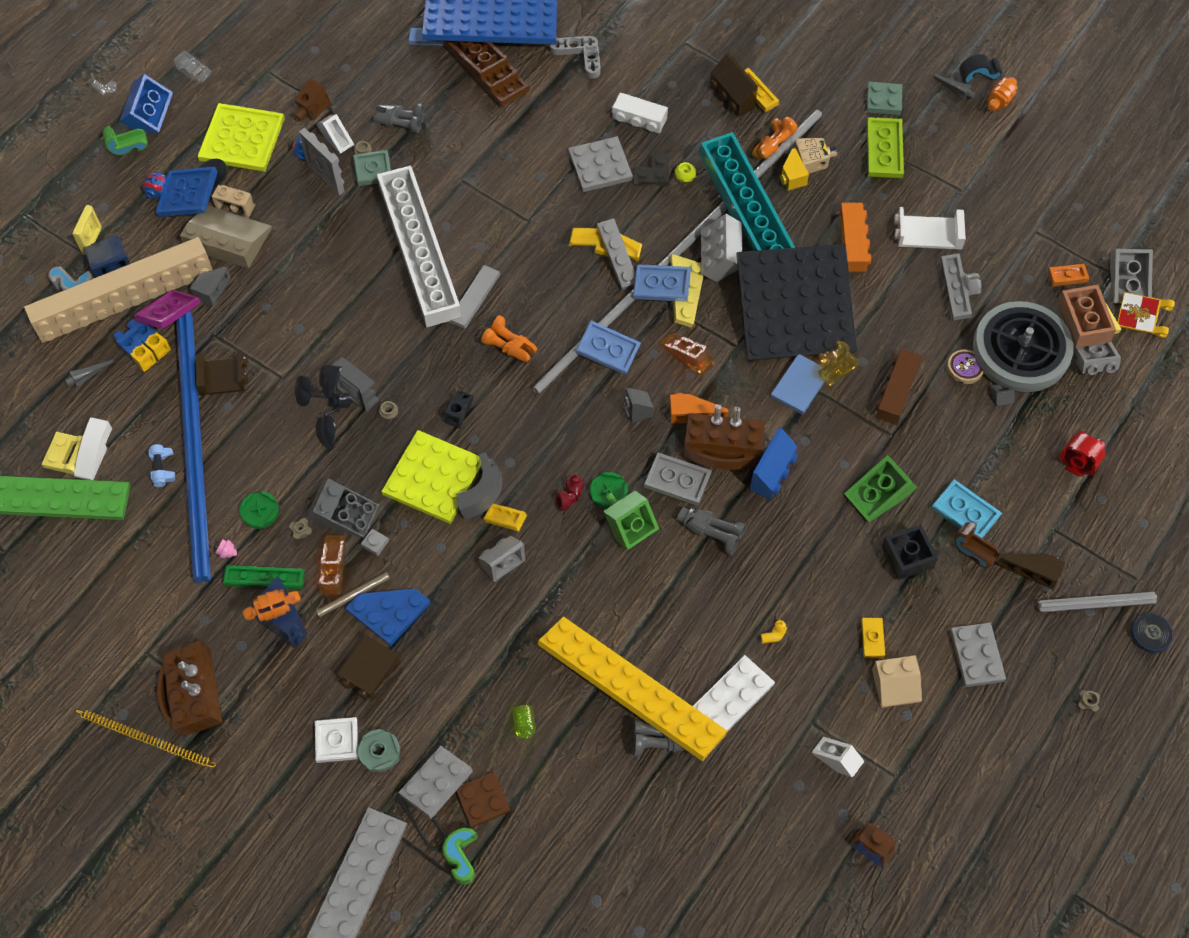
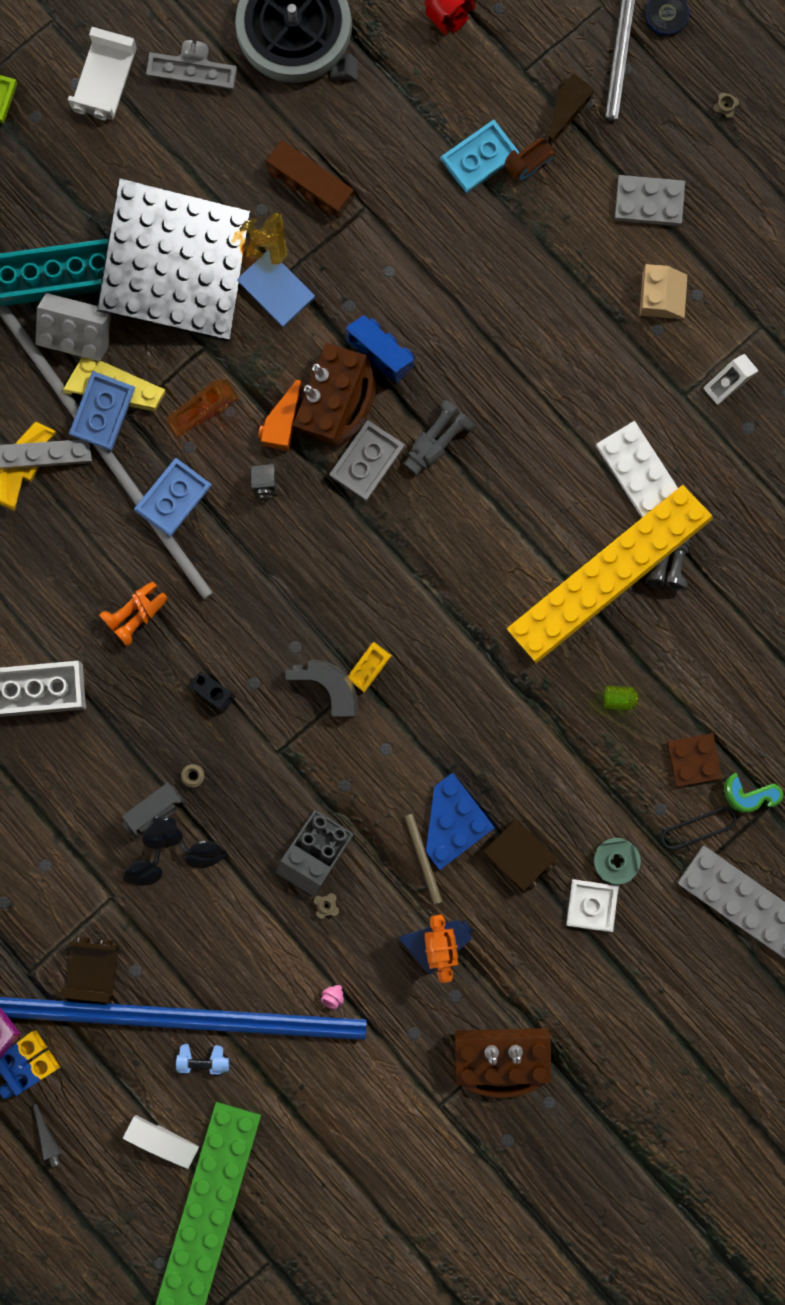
camera: 75 degrees left, 20 degrees up
light yellow plate [42,432,83,474] -> none
yellow piece [76,710,216,767] -> none
green tile [223,565,305,590] -> none
green tile [240,491,279,529] -> none
clear orange slope [319,535,346,595] -> none
light grey plate [361,529,389,556] -> none
neon yellow plate [382,430,482,524] -> none
light grey plate [399,746,473,819] -> none
light grey tile [449,265,500,329] -> none
light grey slope [479,536,525,583] -> none
dark red arm [555,475,584,511] -> none
green tile [590,472,628,509] -> none
bright green piece [604,491,659,550] -> none
yellow arm [760,620,787,644] -> none
orange brick [839,203,871,272] -> none
bright green slope [844,455,918,522] -> none
yellow plate [861,618,885,658] -> none
black brick [881,525,938,580] -> none
tile [947,350,984,384] -> none

